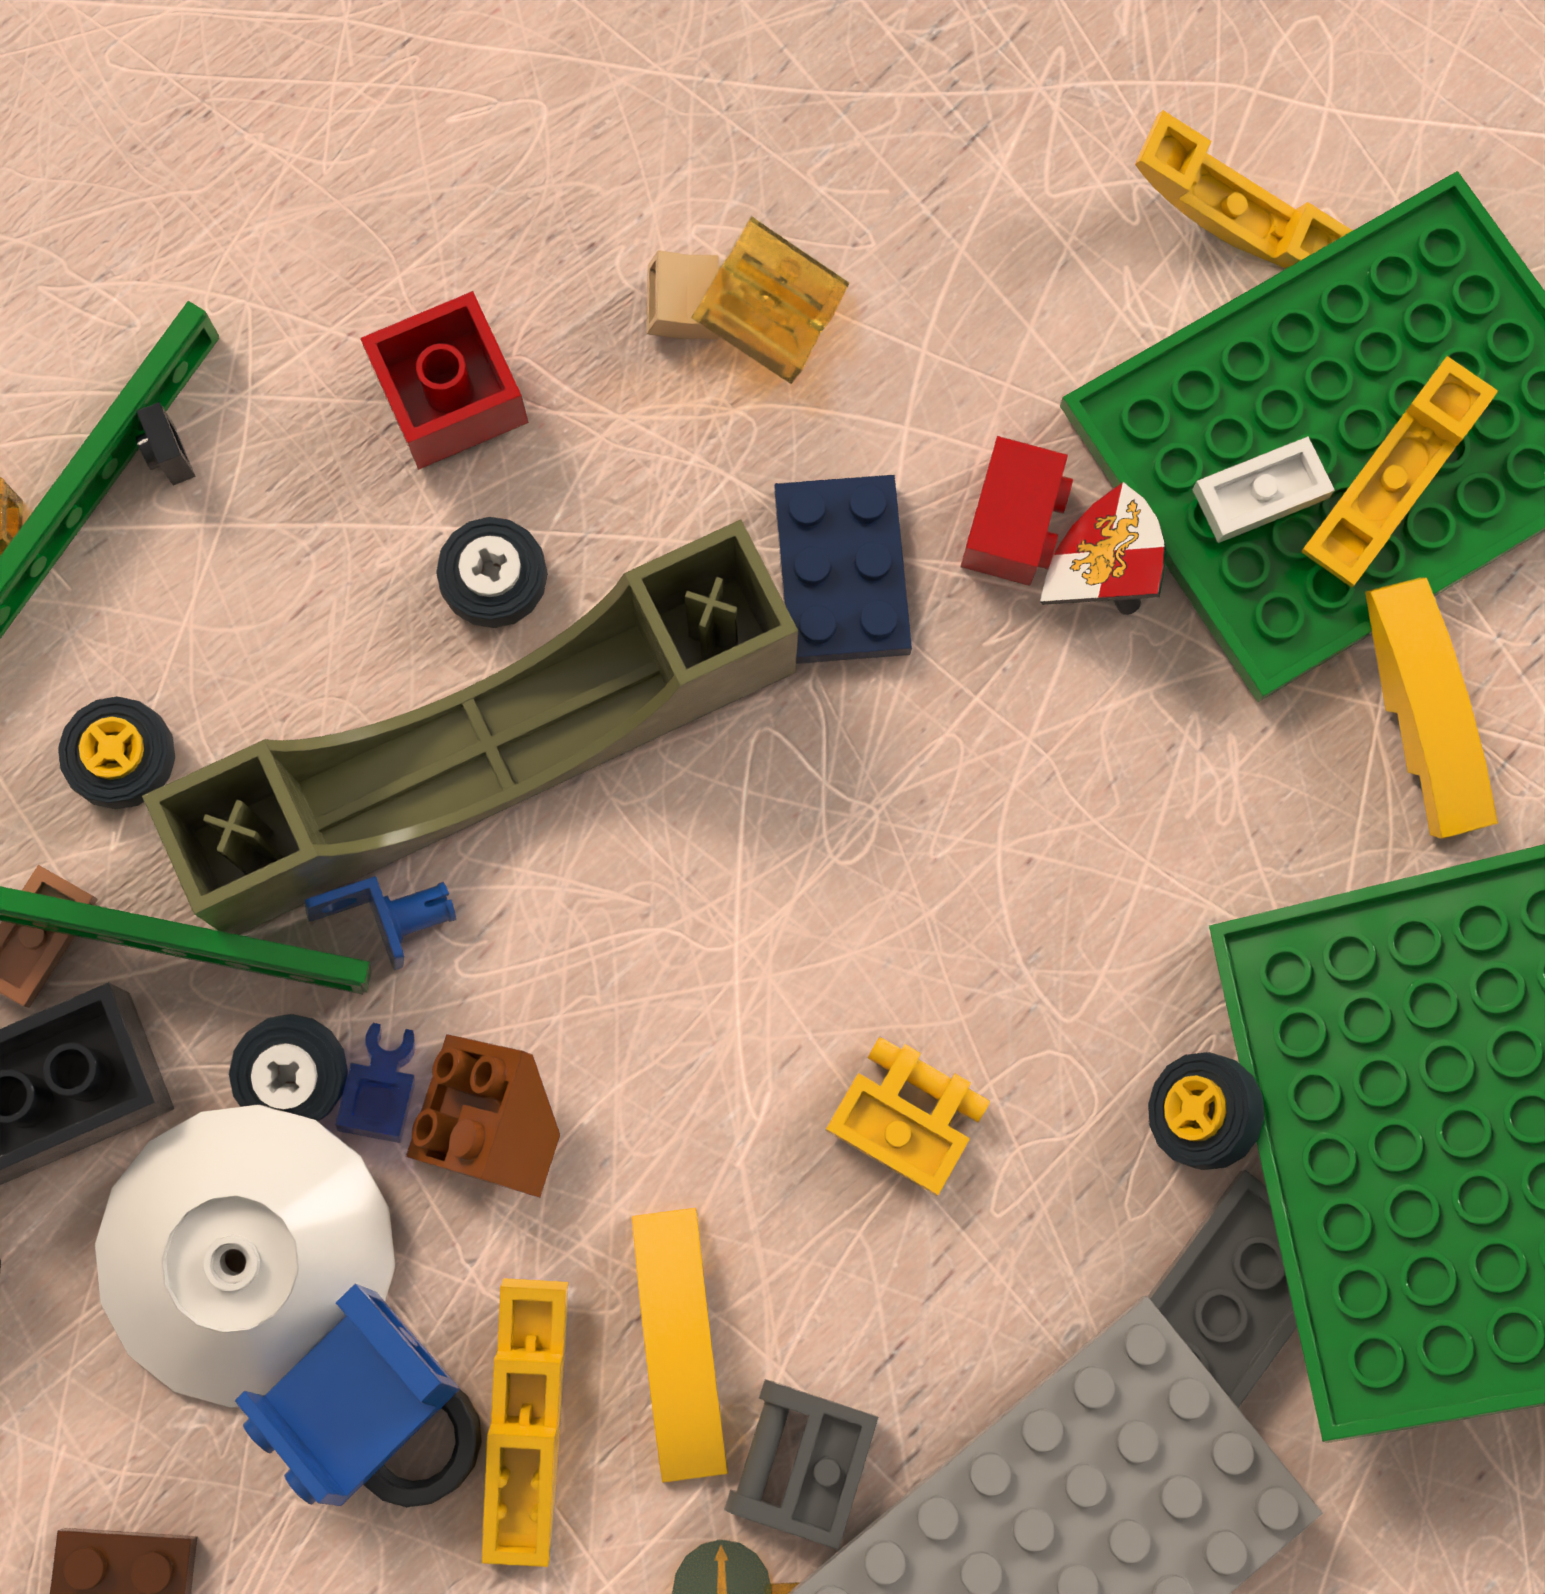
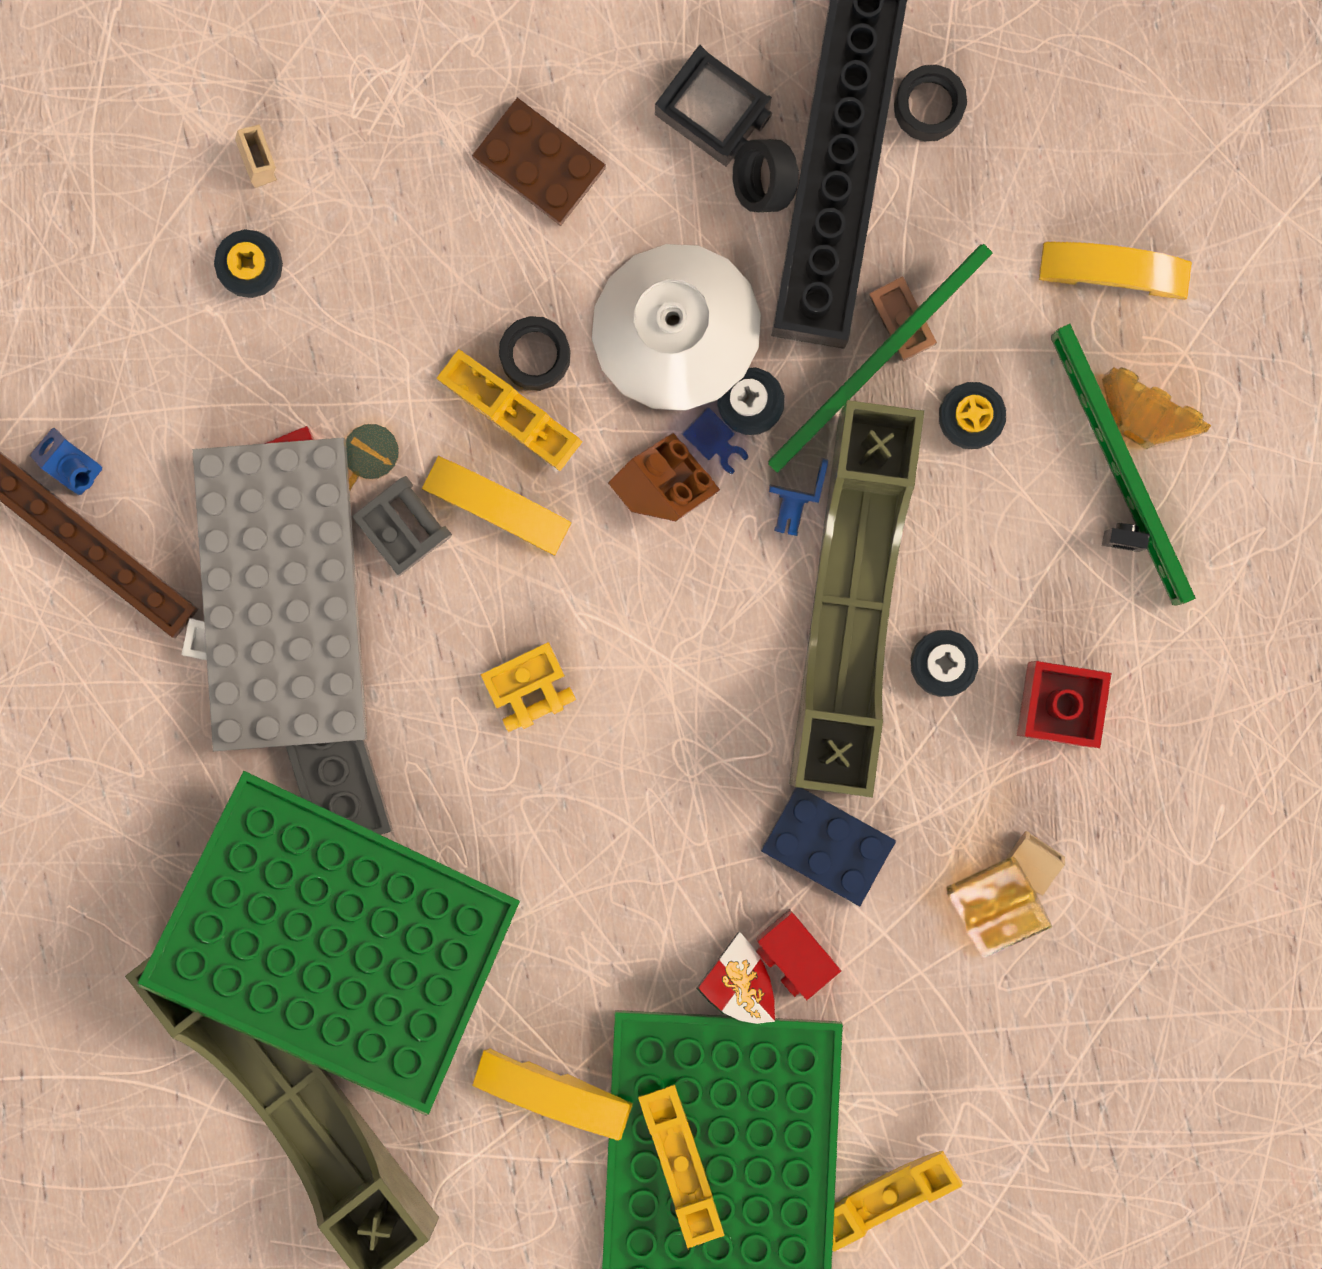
camera: 125 degrees right, 10 degrees up
blue panel [235,1283,460,1506] -> none
black wheel [1148,1052,1264,1170] -> none
white plate [1192,437,1335,543] -> none

